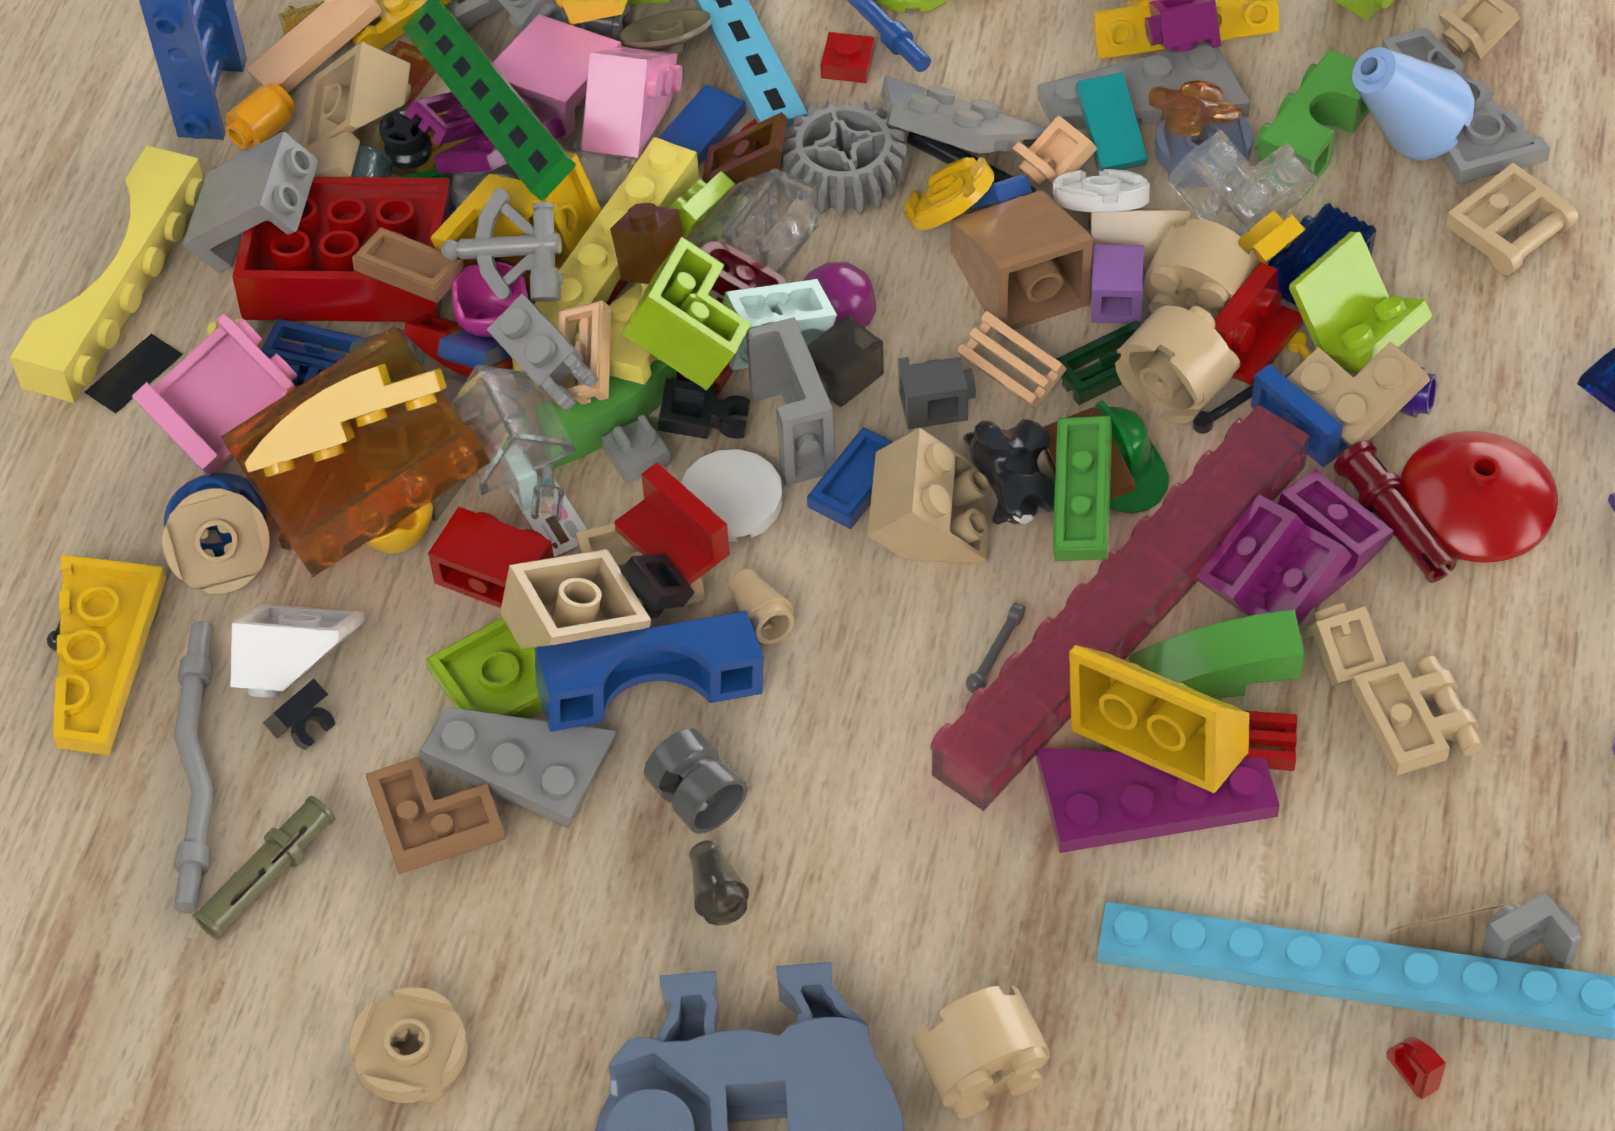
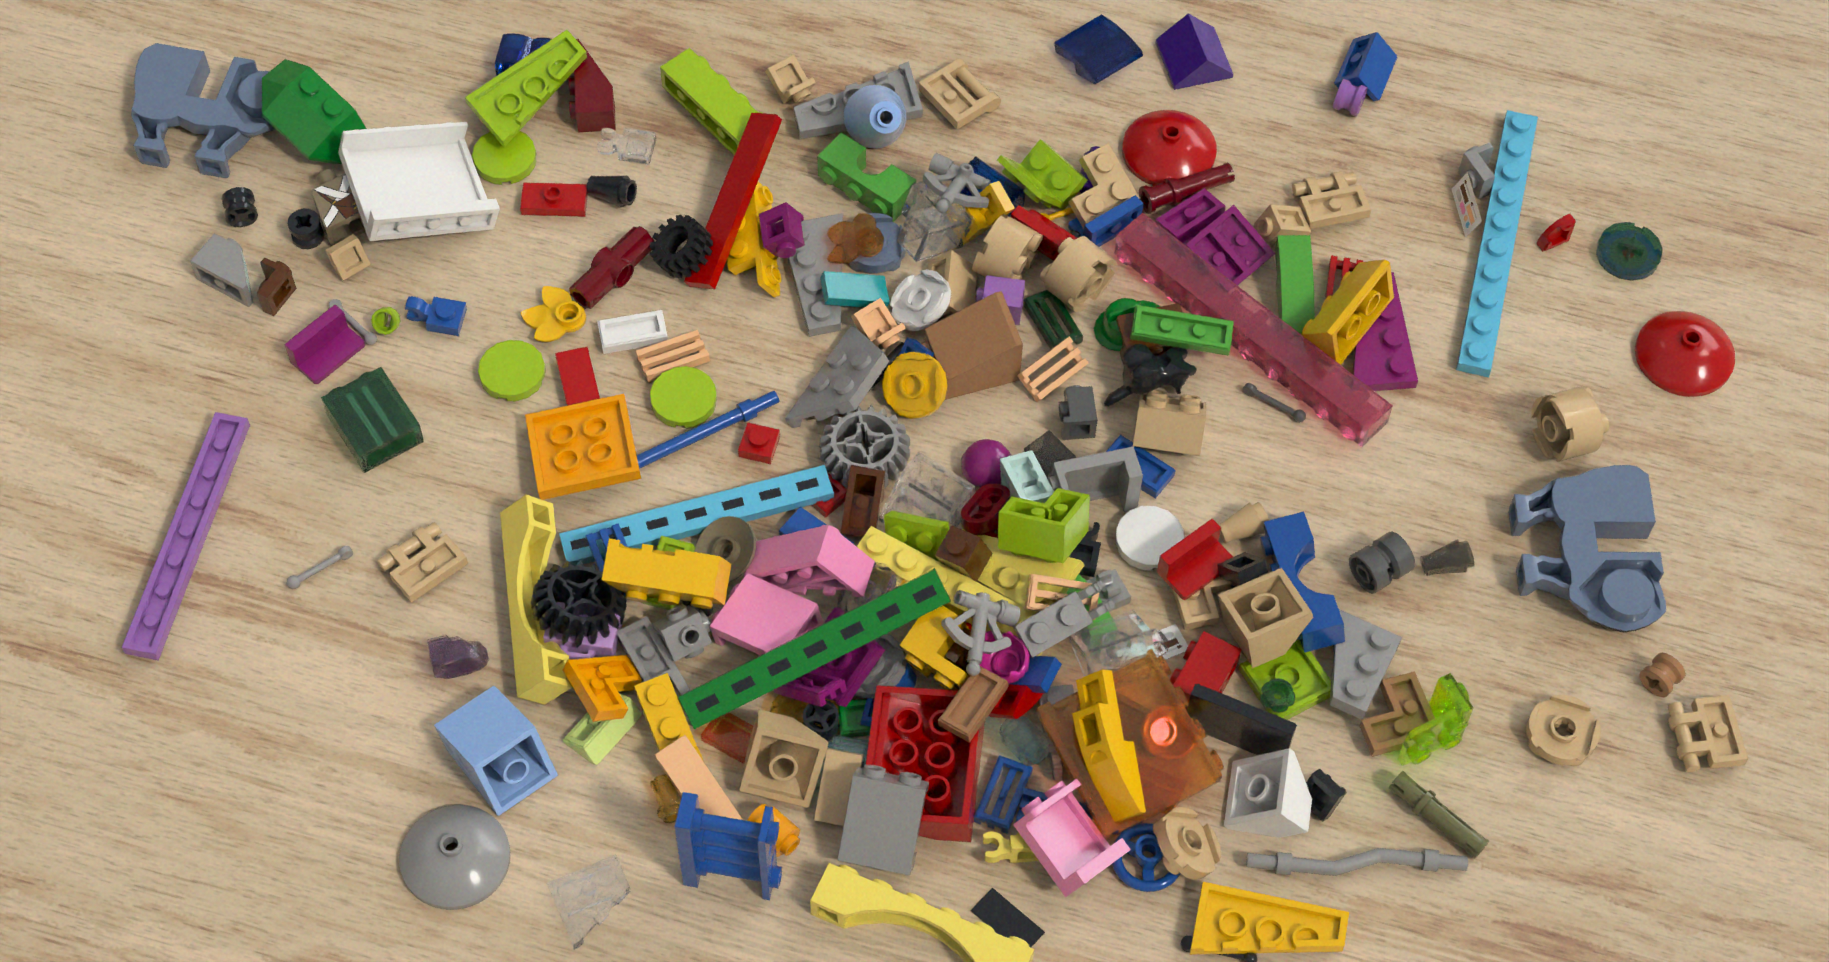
camera: 90 degrees left, 5 degrees up
none -> light grey piece [923,153,991,213]
none -> black tile [1186,684,1297,755]
none -> clear green plate [1260,678,1295,713]
none -> clear neon green bracket [1398,673,1474,766]

